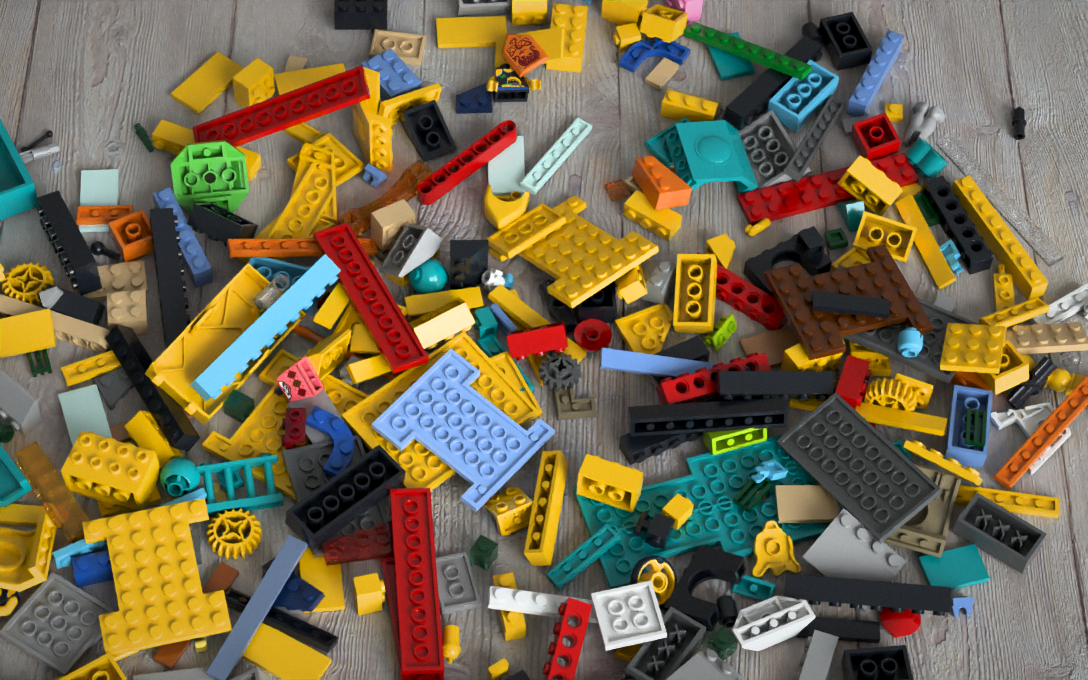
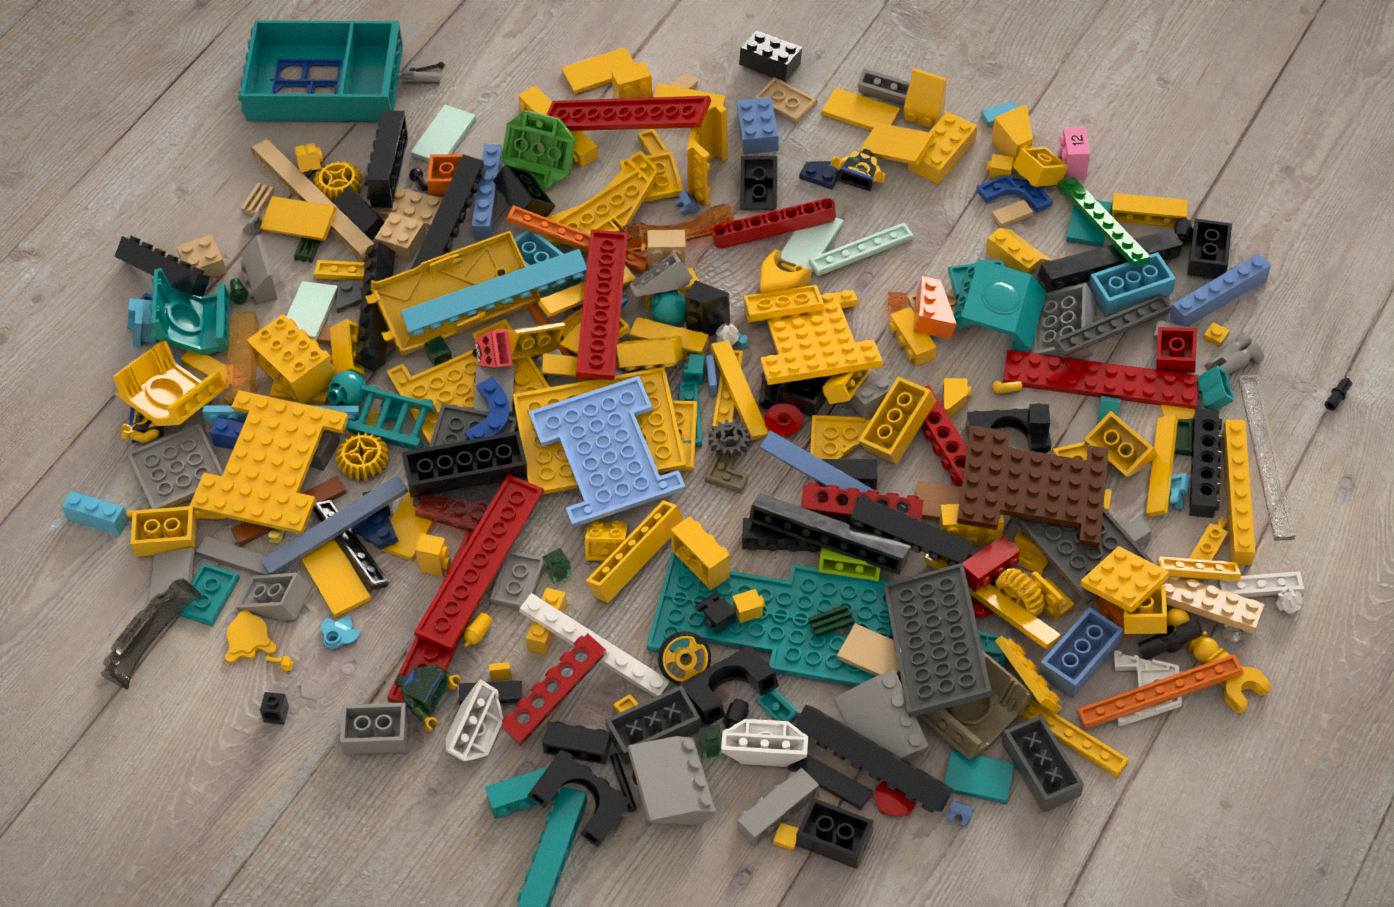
camera: 35 degrees right, 0 degrees up
light grey slope [39,286,63,309] -> none
orange tile [76,205,134,225] -> none
clear green animal [134,123,154,152] -> none
clear piece [253,274,290,311] -> none
dark red bracket [282,408,306,450] -> none
yellow wing [378,83,442,126] -> none
orange tile [501,34,550,78] -> none
brick [506,321,569,360] -> none
teal tile [545,524,621,590] -> none
white plate [591,581,667,651] -> none
lime hinge [704,313,737,352] -> none
medium azure plate [751,460,788,483] -> none
yellow tile [751,520,801,578] -> none
black tile [812,291,890,318] -> none
dark green plate [824,228,848,251] -> none
yellow brick [838,156,903,217] -> none
medium azure head [897,327,923,358] -> none
dark green tile [964,408,987,447] -> none
none -> yellow brick [1111,193,1188,228]

